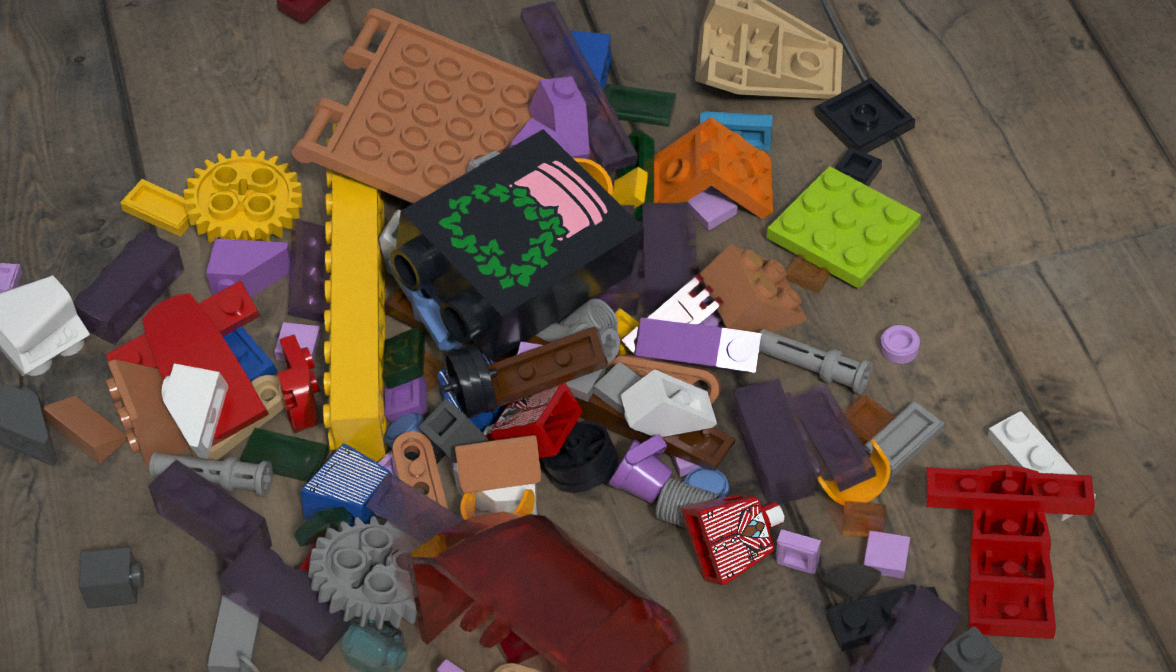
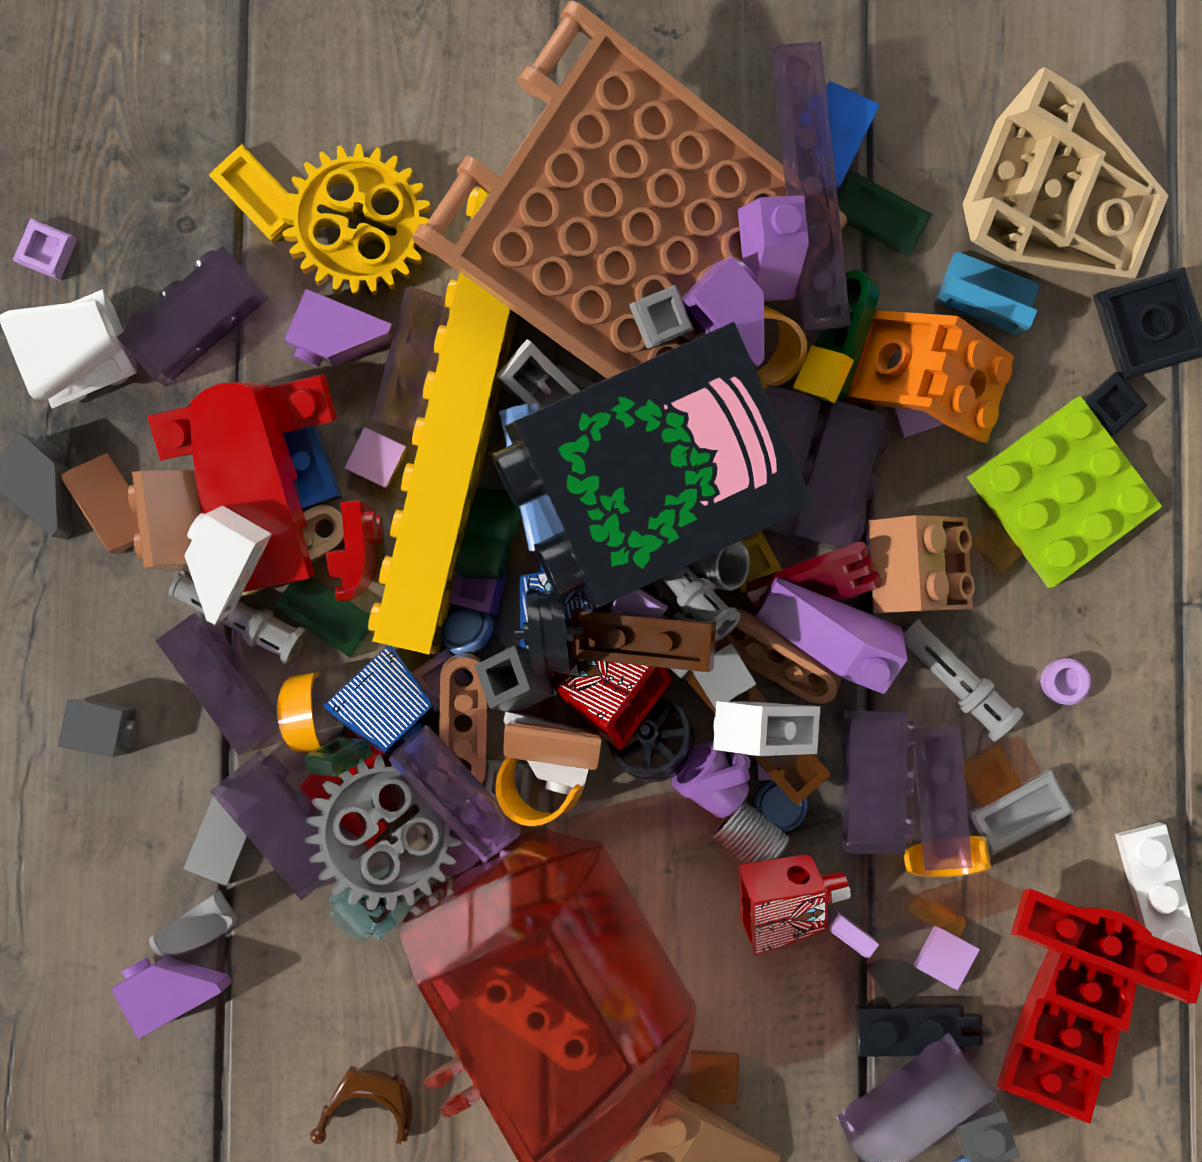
camera: 15 degrees right, 35 degrees up
none -> light orange helmet [277,672,328,753]

